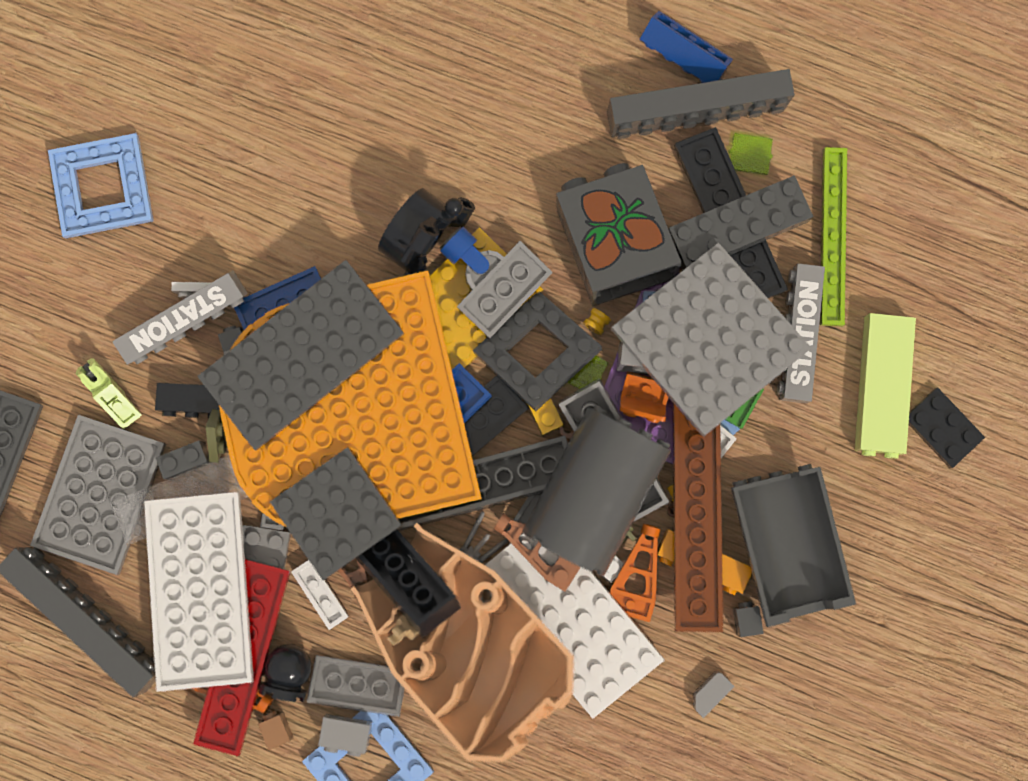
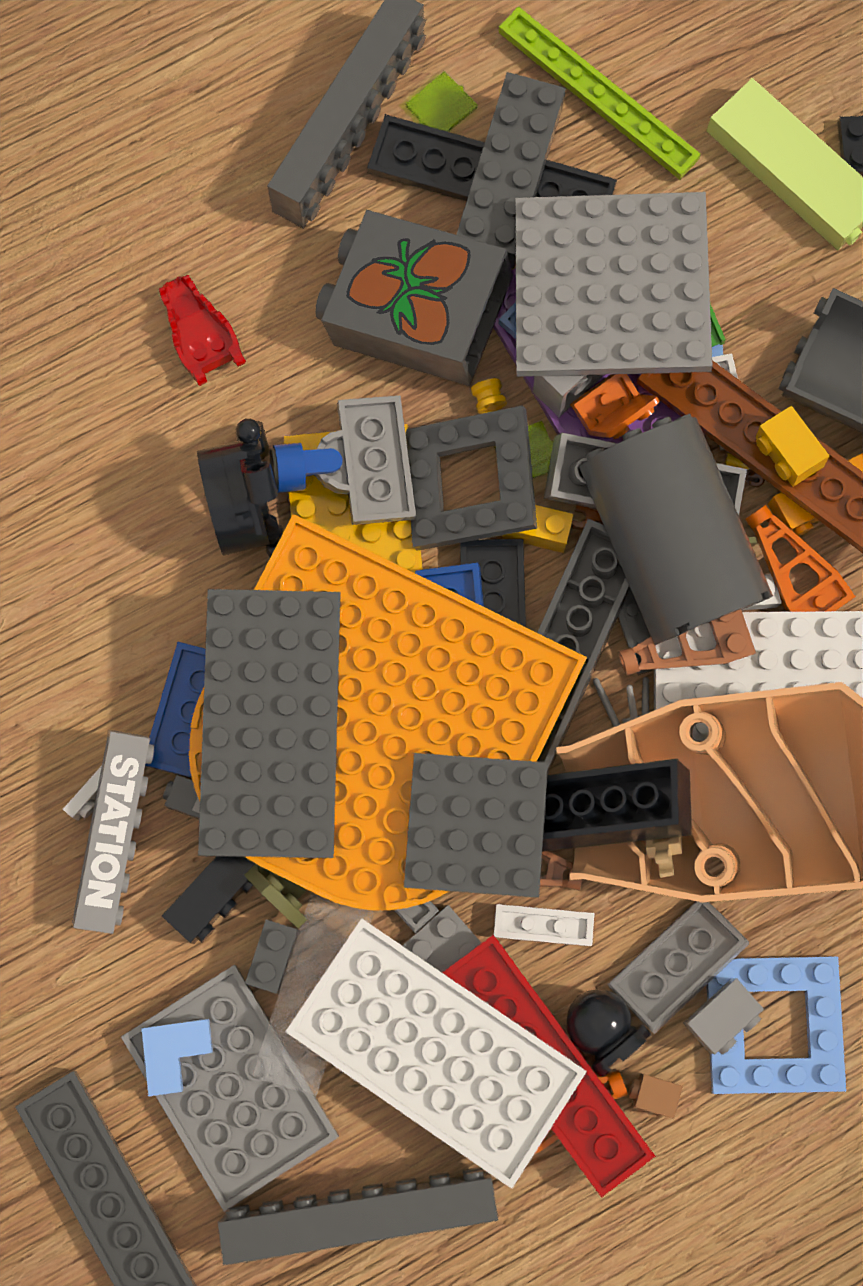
camera: 50 degrees left, 5 degrees down
yellowish green plate [76,358,142,429] -> none
blue brick [640,11,733,83] -> none
light grey brick [777,264,825,404] -> none
none -> light blue tile [142,1019,213,1096]
none -> red animal [159,274,246,386]
none -> yellow brick [756,406,830,487]

